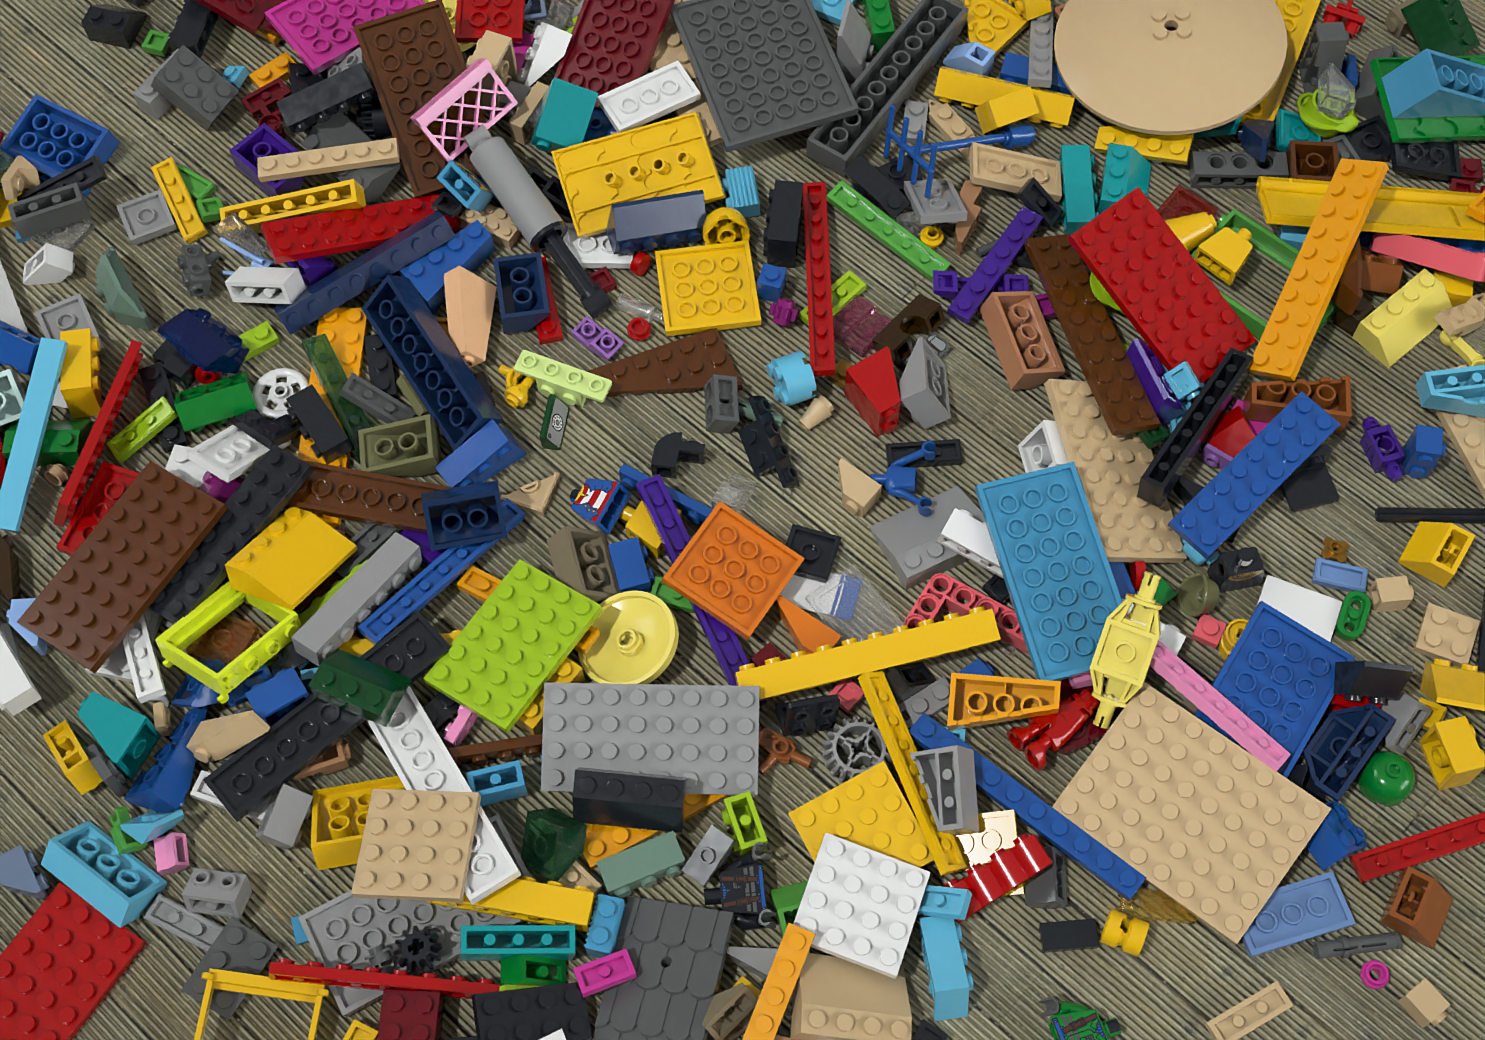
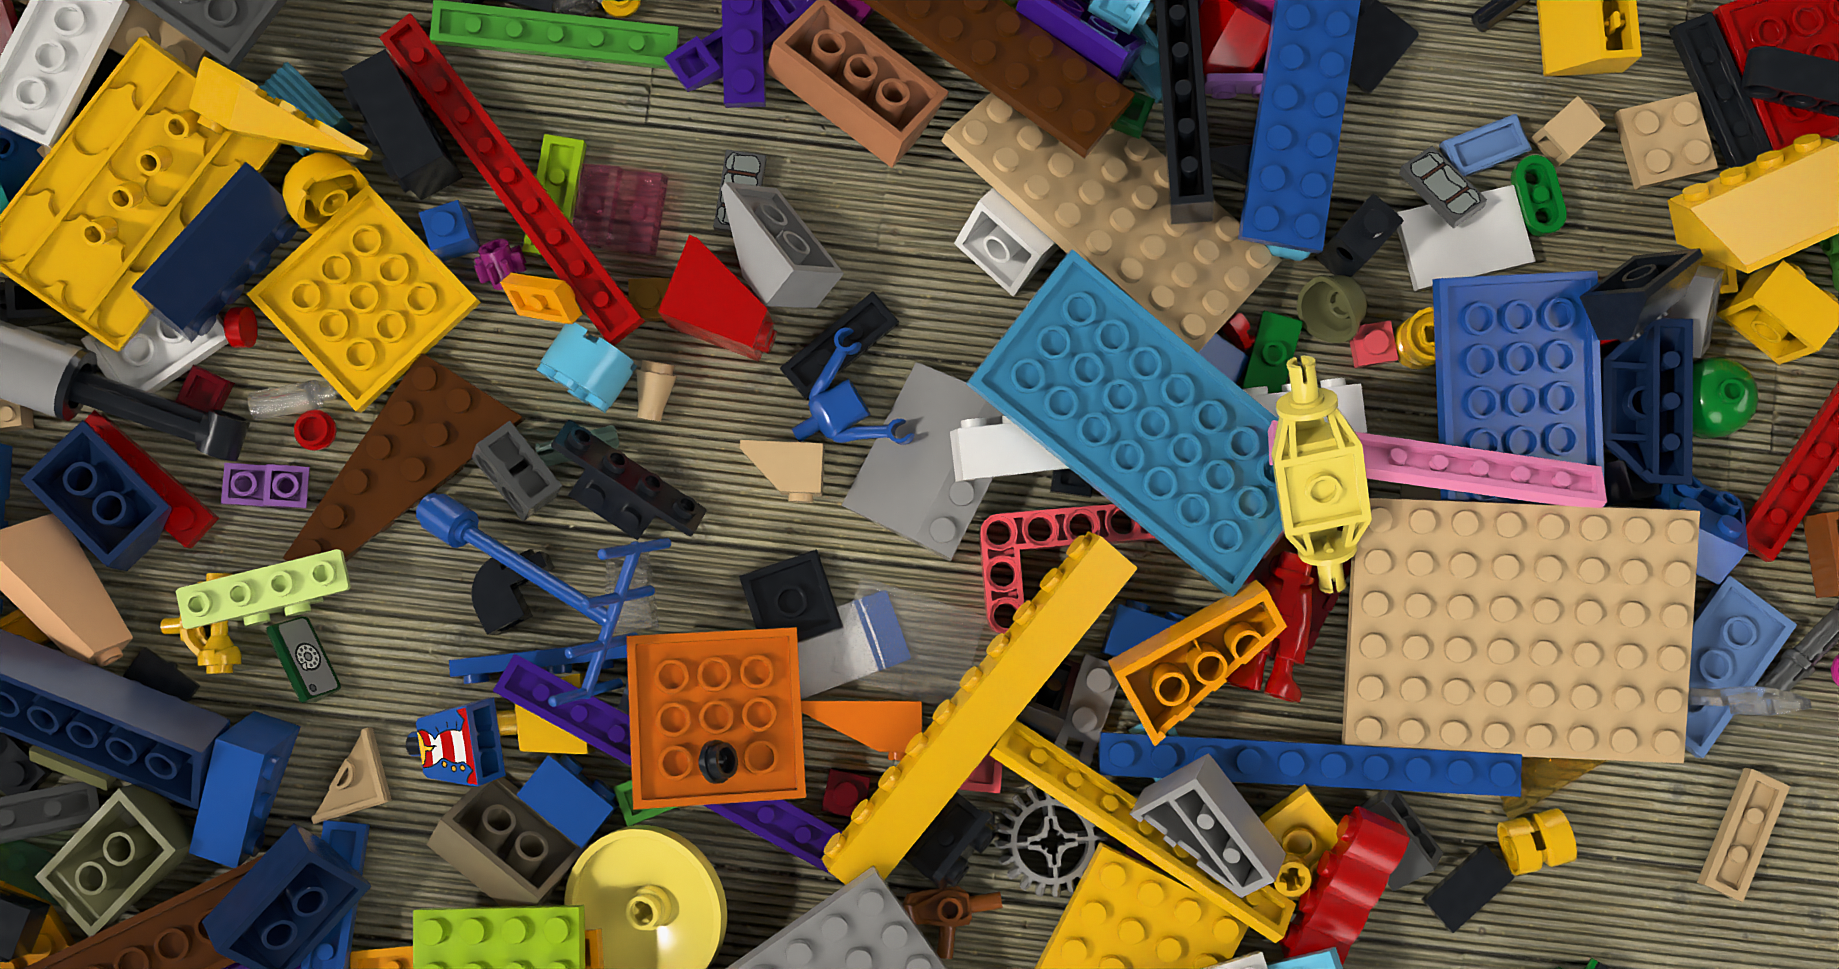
camera: 40 degrees left, 20 degrees up
dark brown arch [872,294,945,367] -> none
pearl gold plate [1321,537,1349,563] -> none
none -> yellow wedge [189,56,374,161]
none -> blue piece [416,493,671,707]
none -> light orange plate [500,273,582,324]
none -> black plate [698,740,738,784]
none -> yellow bush [1273,853,1312,897]
none -> tile [1399,146,1487,229]
none -> clear slope [1688,686,1812,716]

